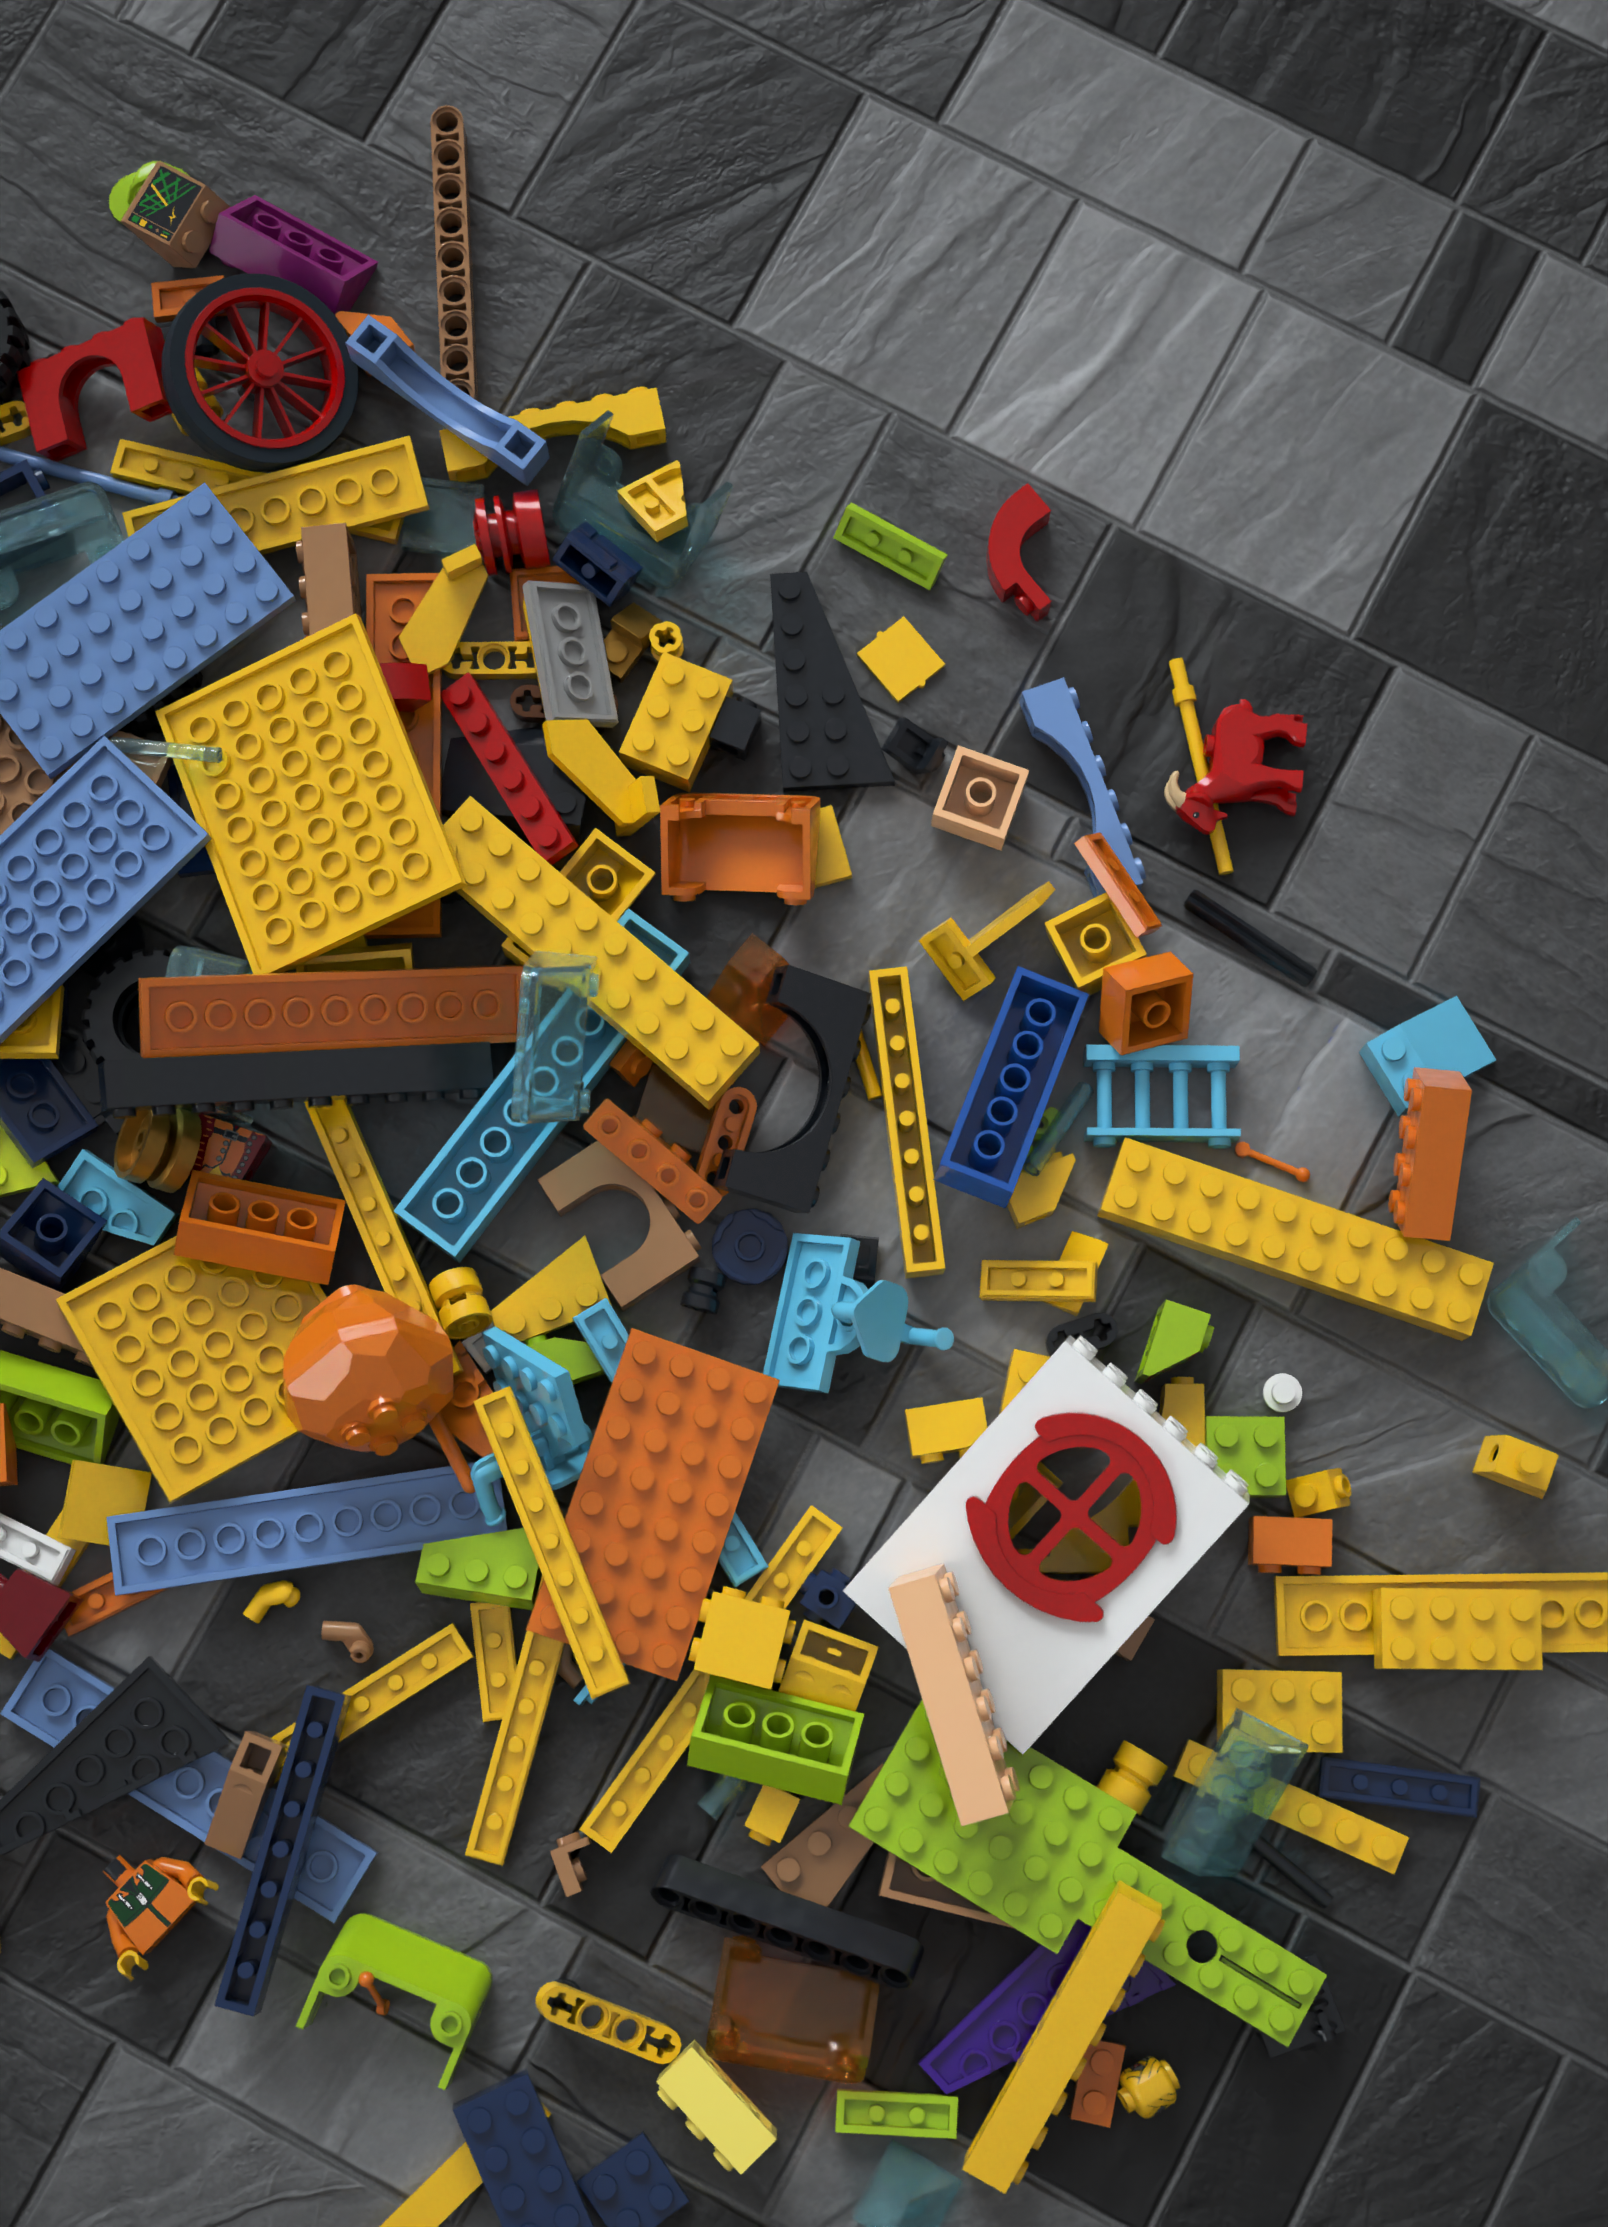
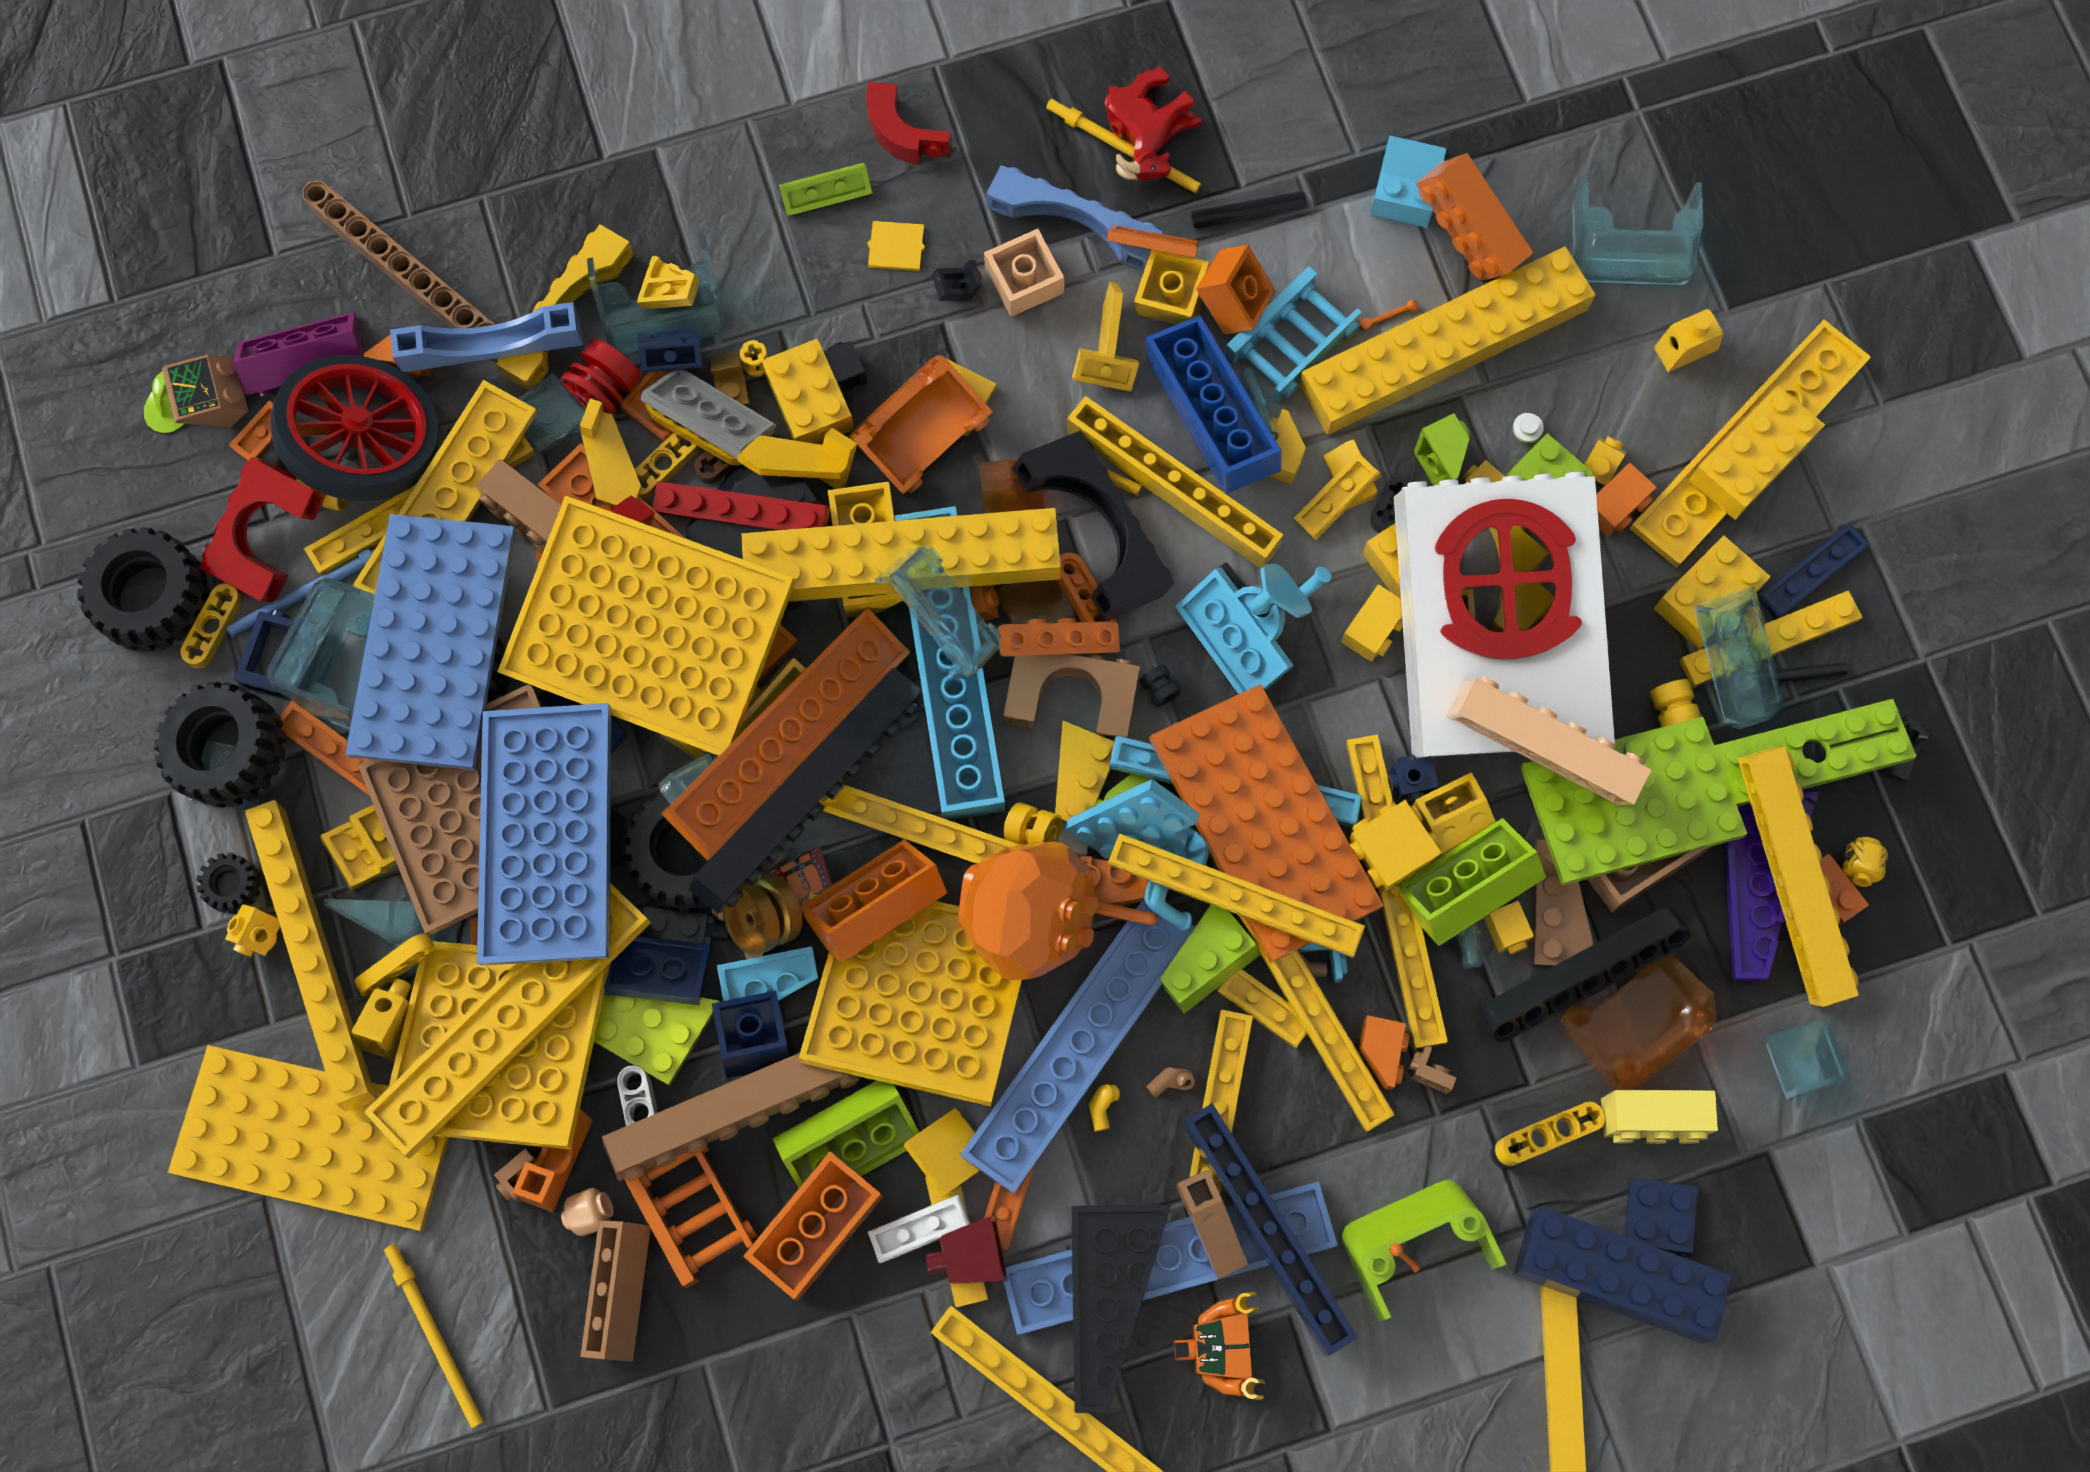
camera: 45 degrees left, 5 degrees down
clear light blue bar [110,737,222,763] -> none
dark blue tile [712,1208,788,1285] -> none
black wing [770,572,895,792] -> none
lime plate [835,2089,958,2139] -> none
none -> orange slope [1358,1015,1410,1091]

